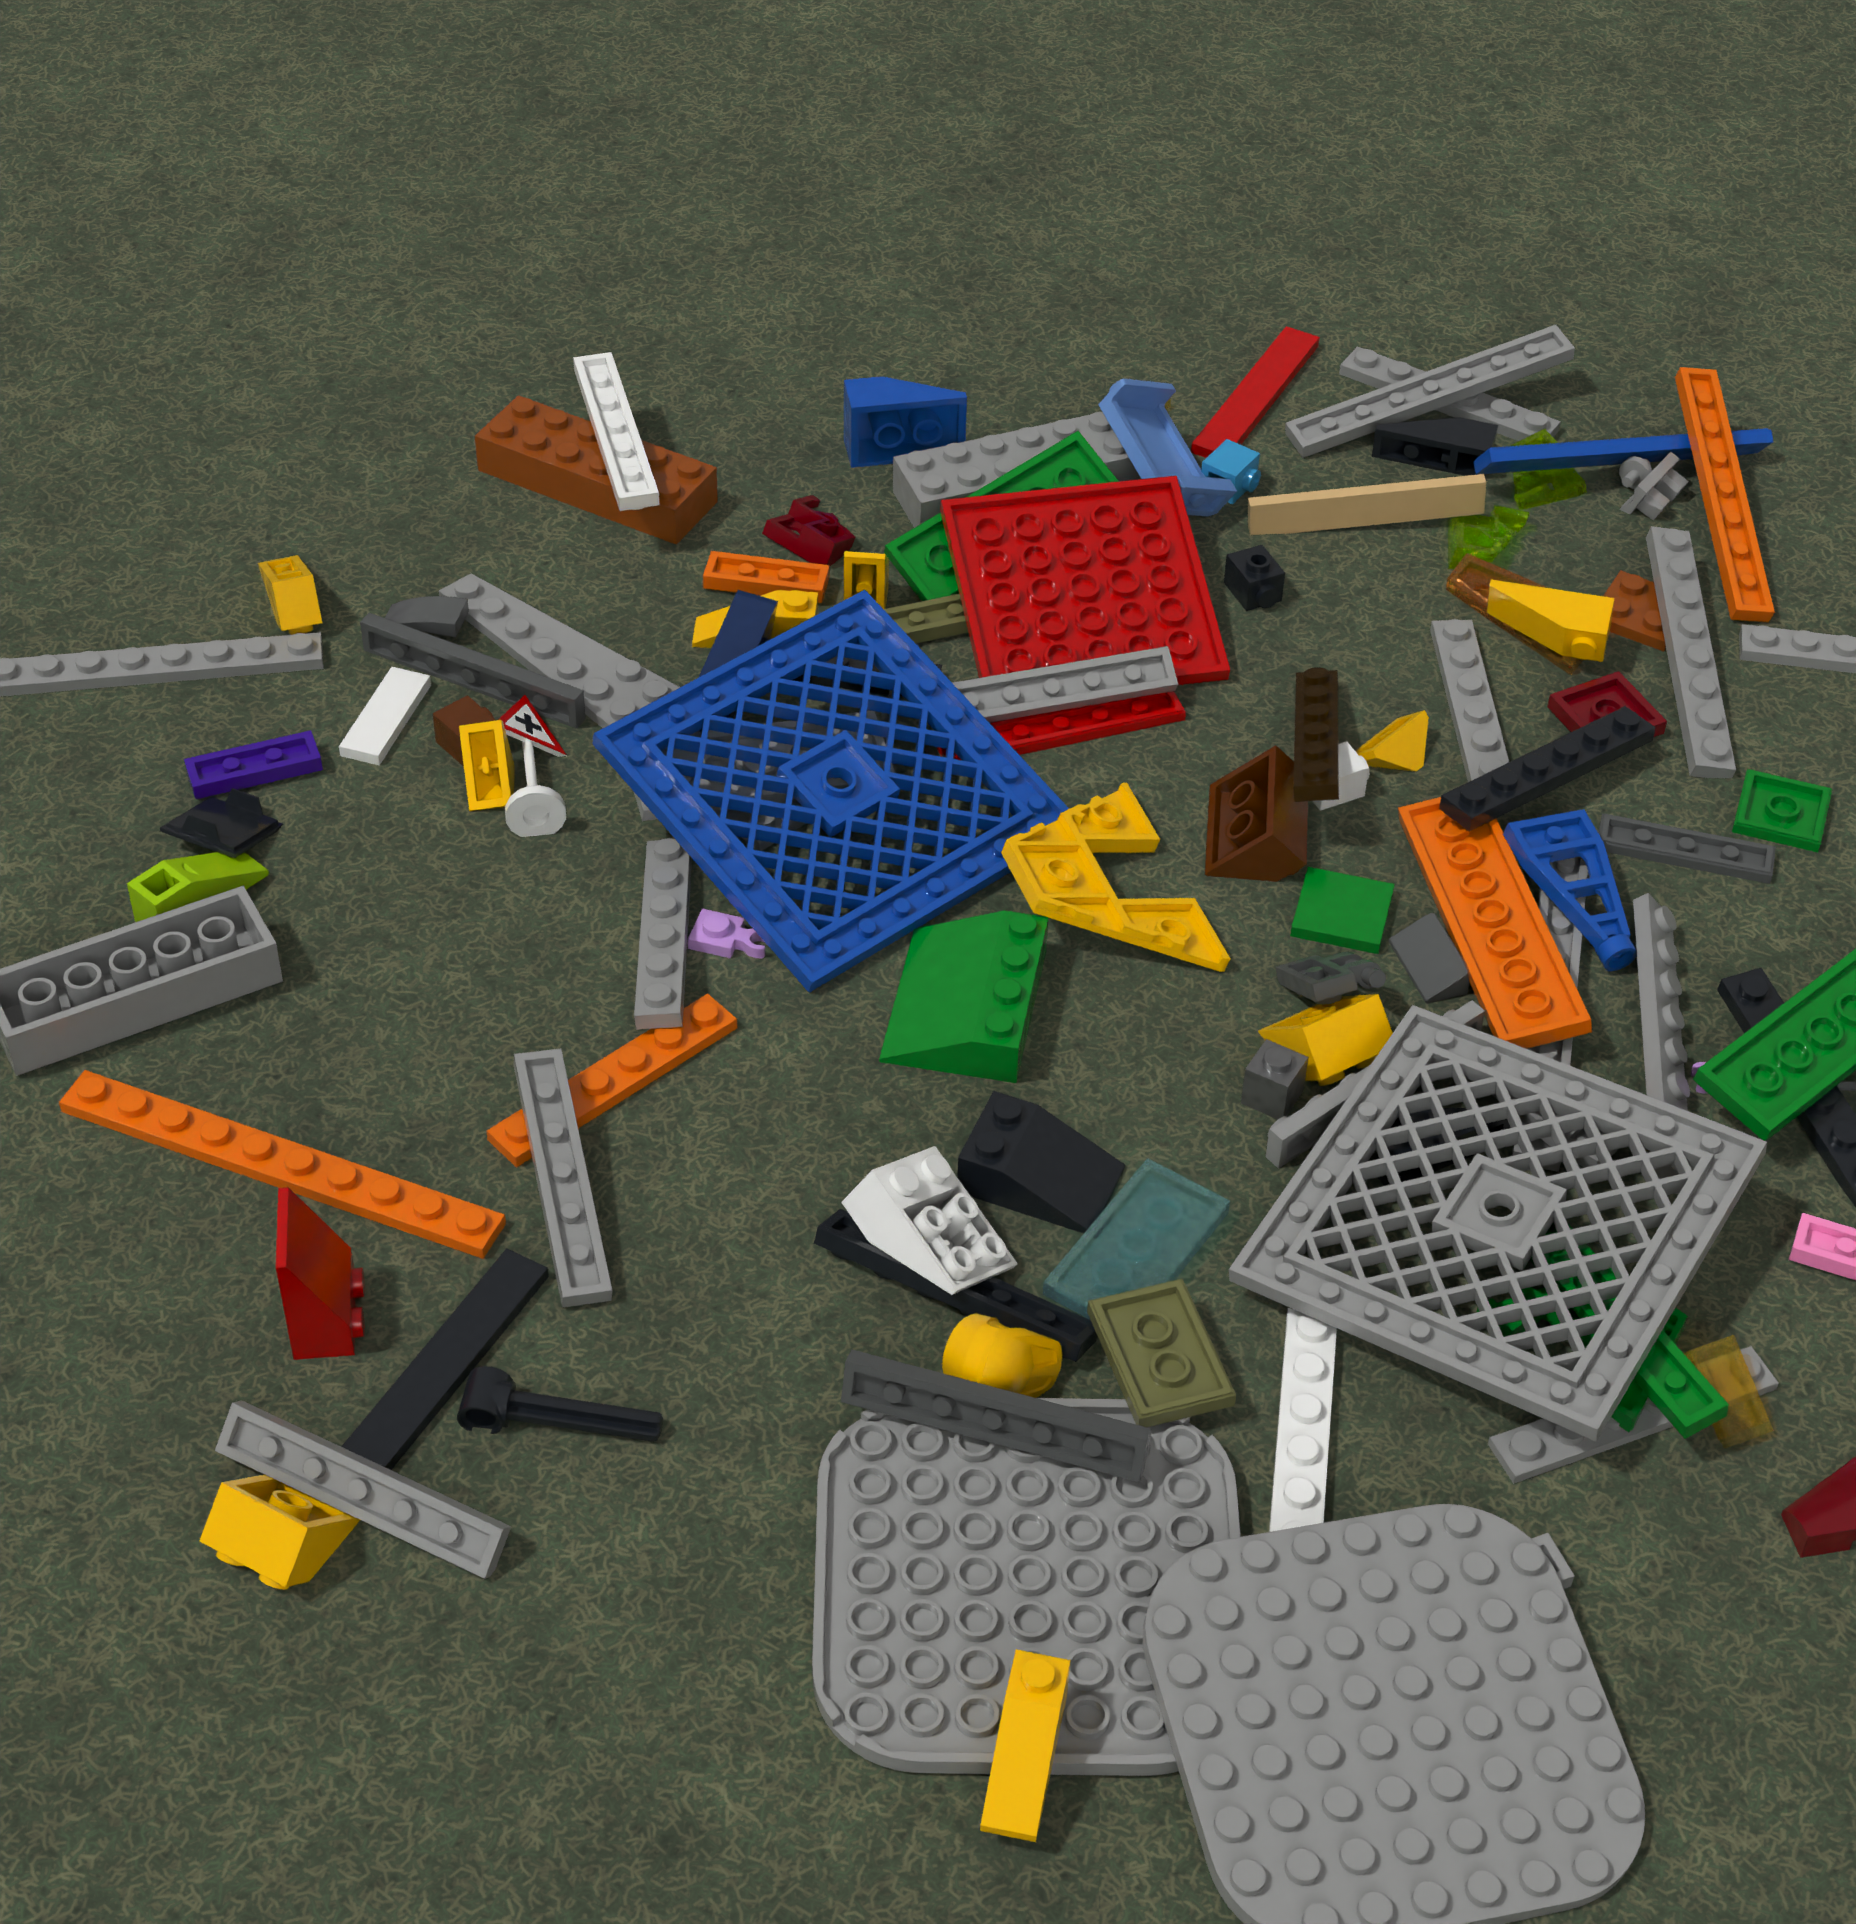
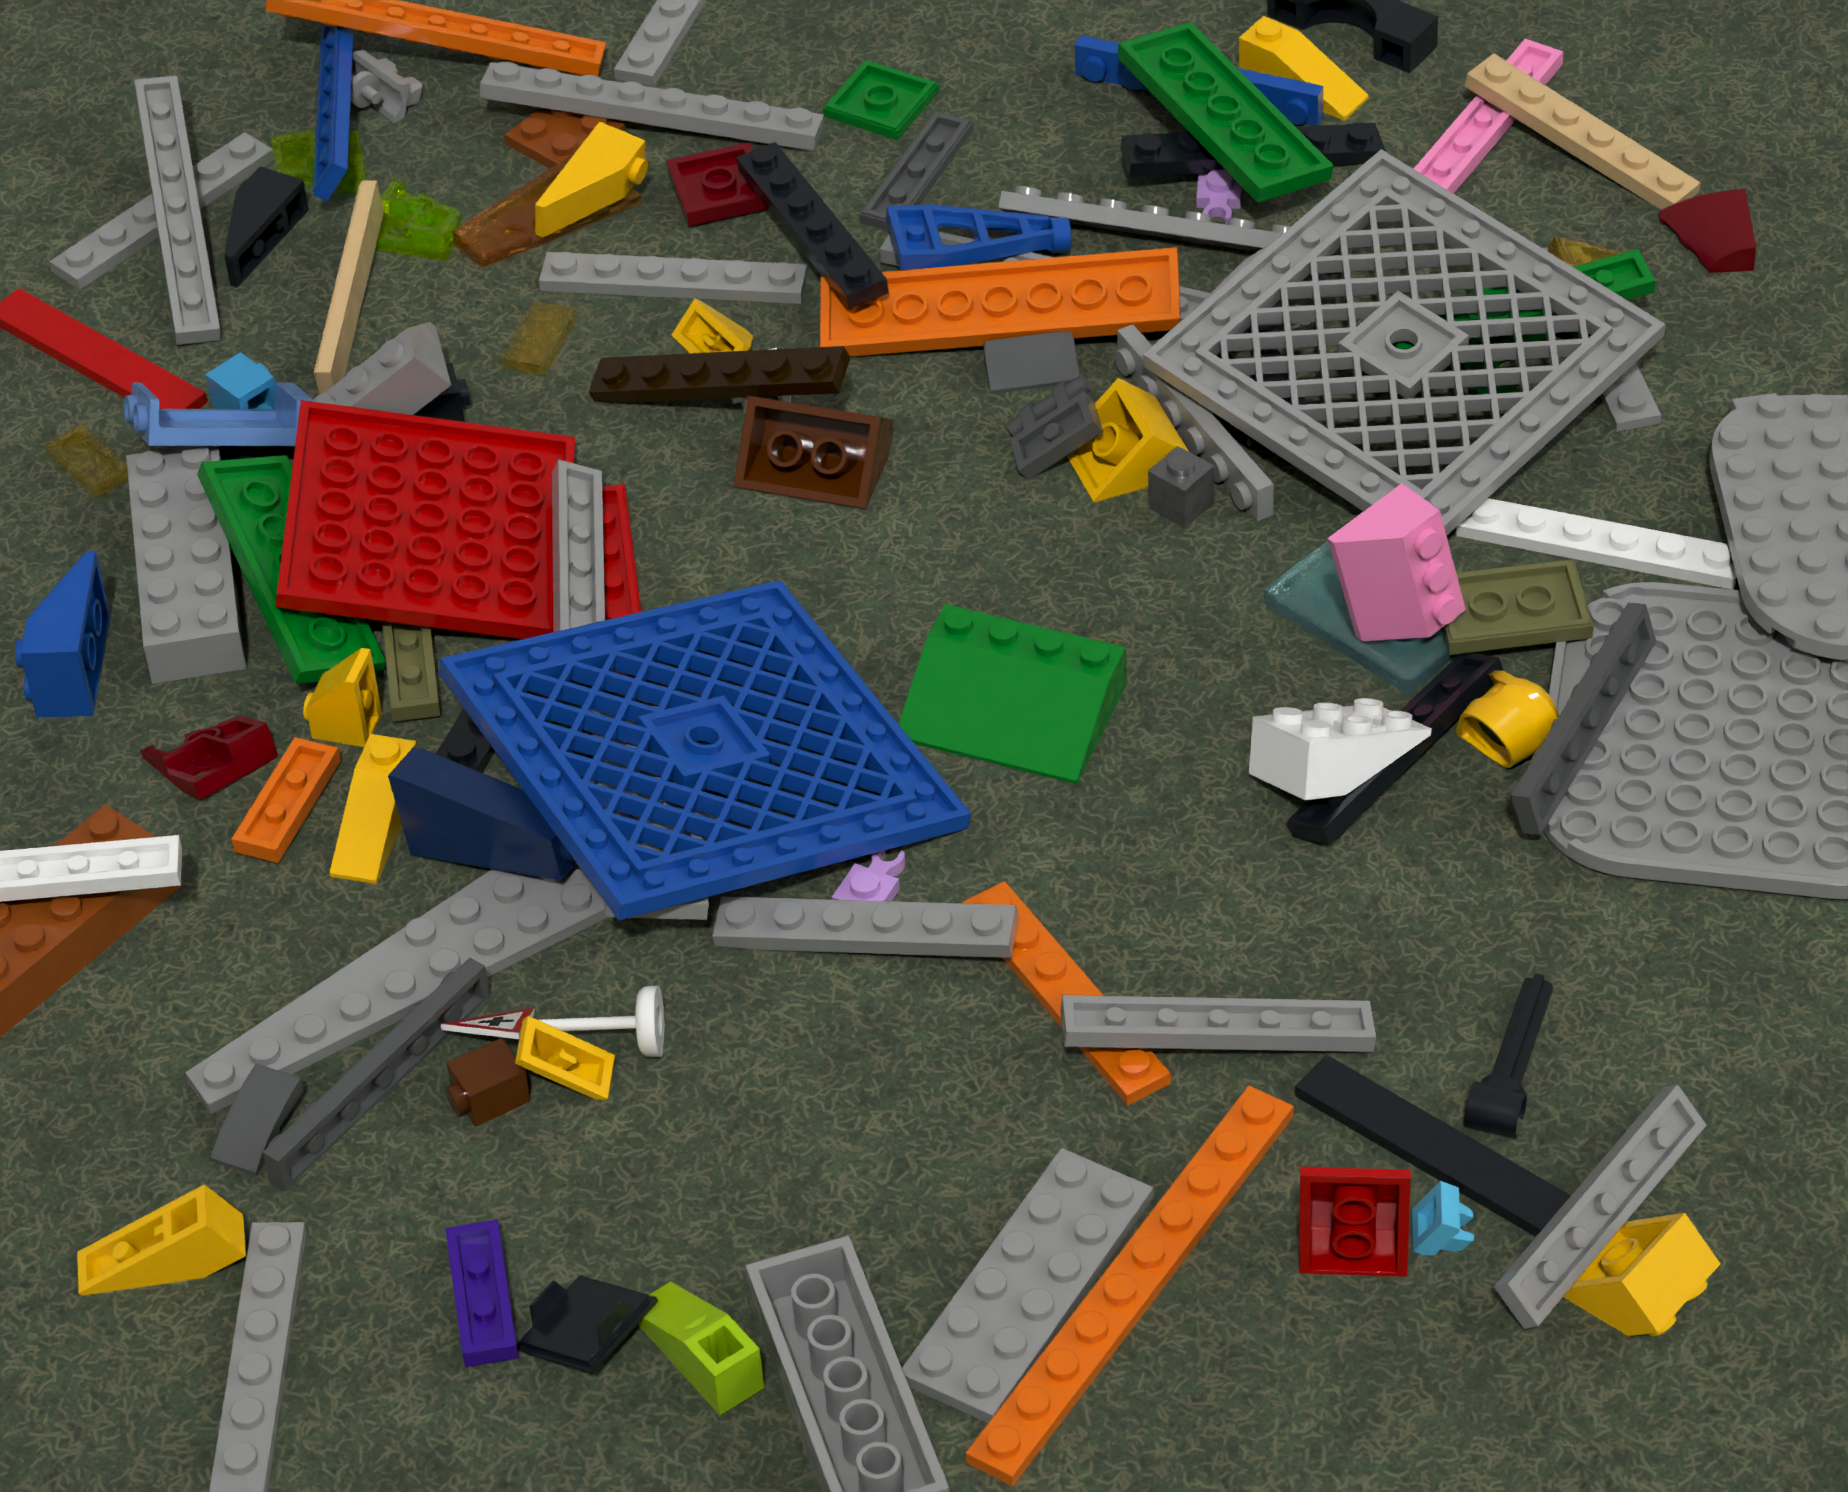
camera: 75 degrees left, 0 degrees up
white tile [339,667,431,765] -> none
black slope [957,1091,1125,1236] -> none
yellow wing [1001,783,1231,972] -> none
green tile [1290,867,1395,954] -> none
none -> light grey slope [314,322,451,415]
none -> clear yellow tile [502,301,578,376]
none -> light grey plate [902,1148,1154,1423]
none -> bright pink slope [1328,483,1466,642]
none -> medium azure tile [1412,1181,1474,1255]

